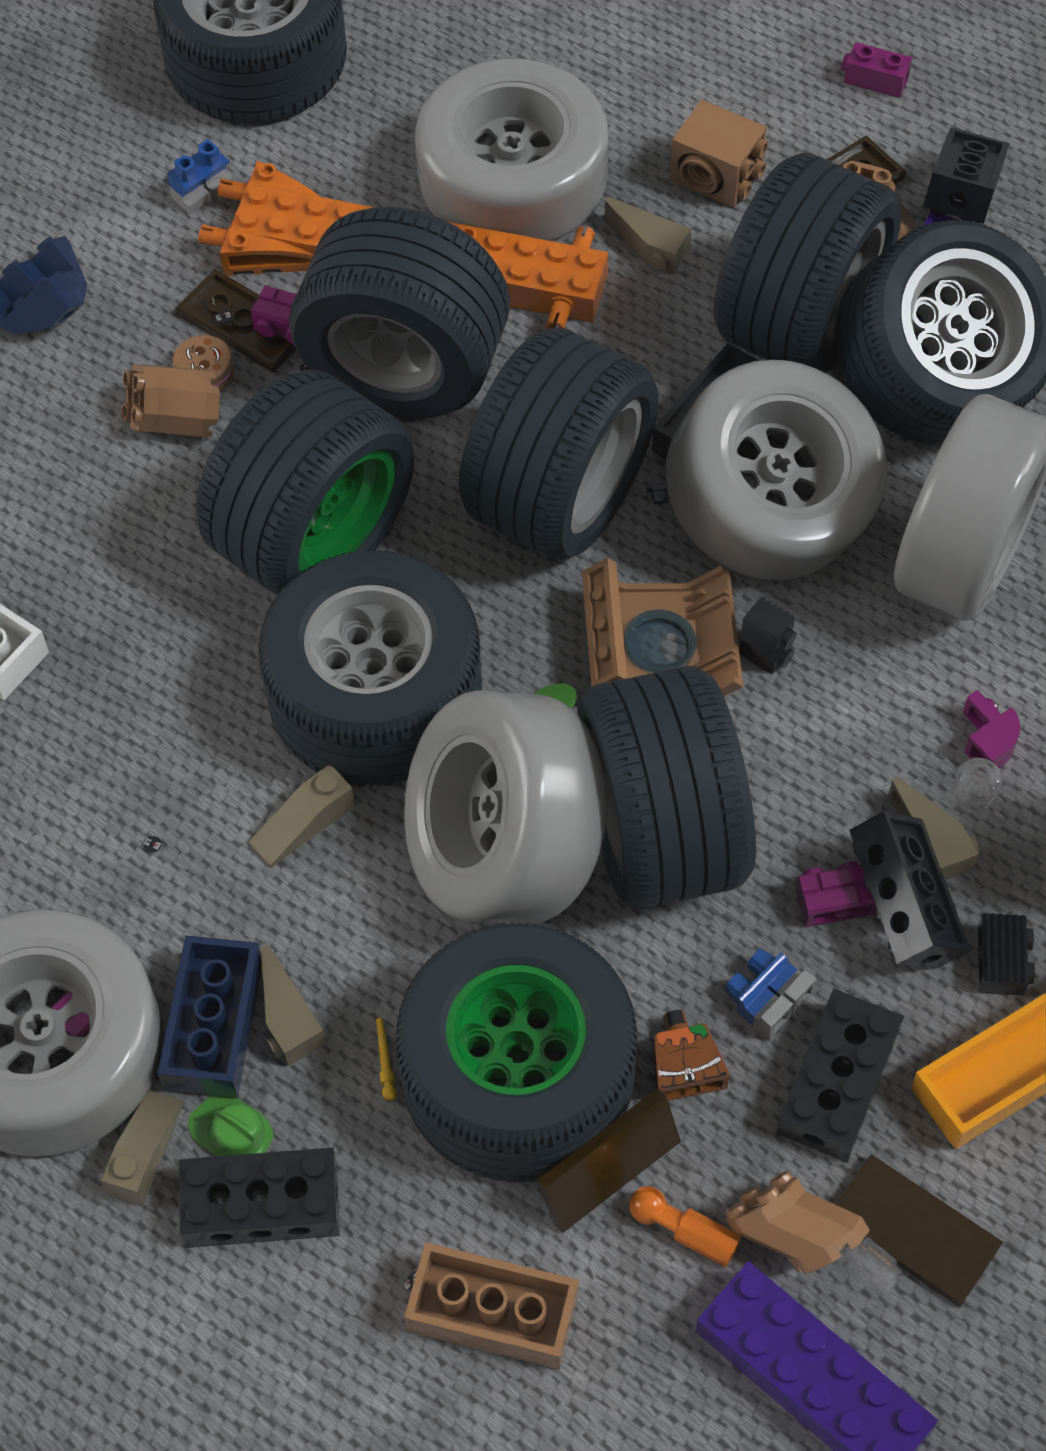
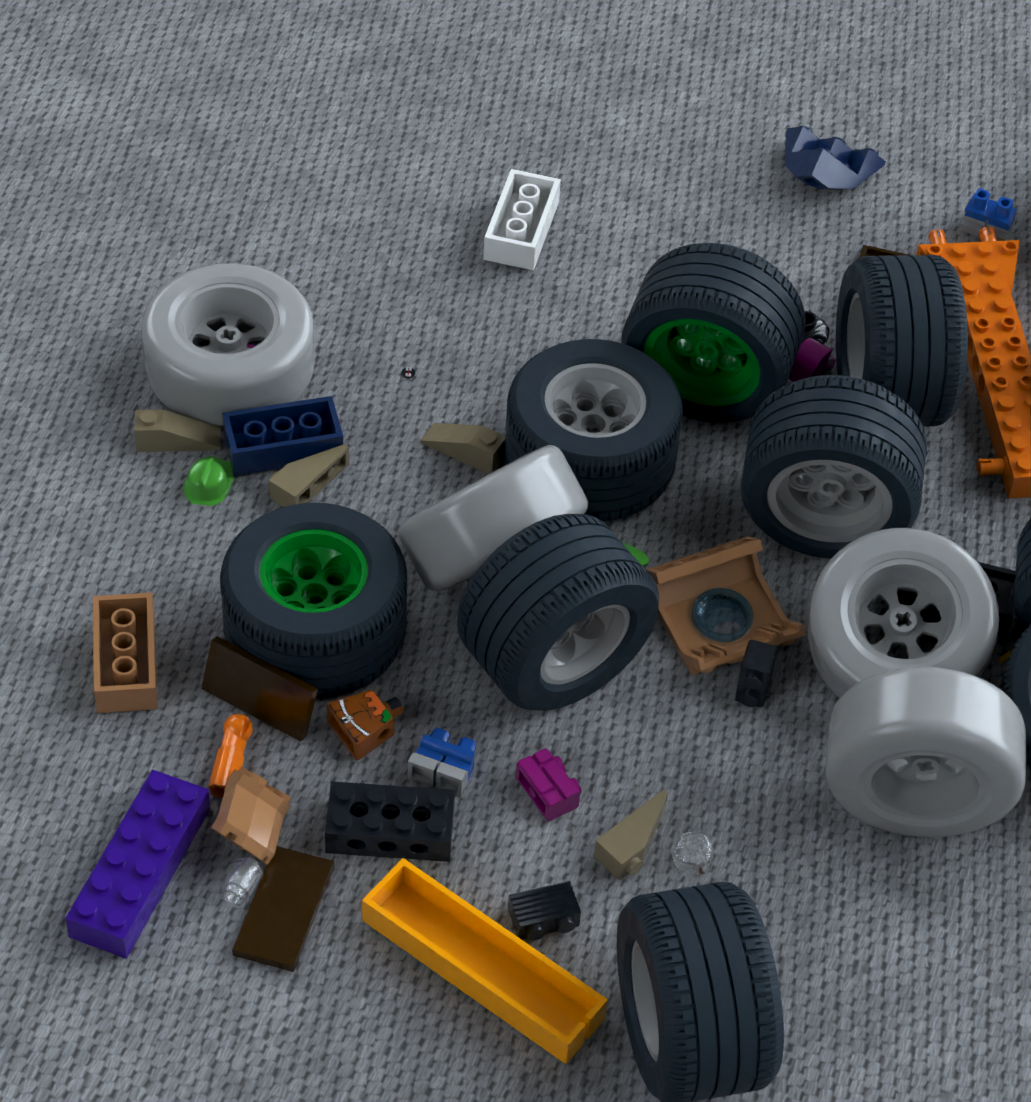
camera: 65 degrees right, 10 degrees down
medium nougat brick [121,364,220,437] -> none
medium nougat head [173,335,234,392] -> none
black brick [179,1147,340,1248] -> none
black brick [849,811,971,969] -> none
magenta brick [963,690,1020,777] -> none

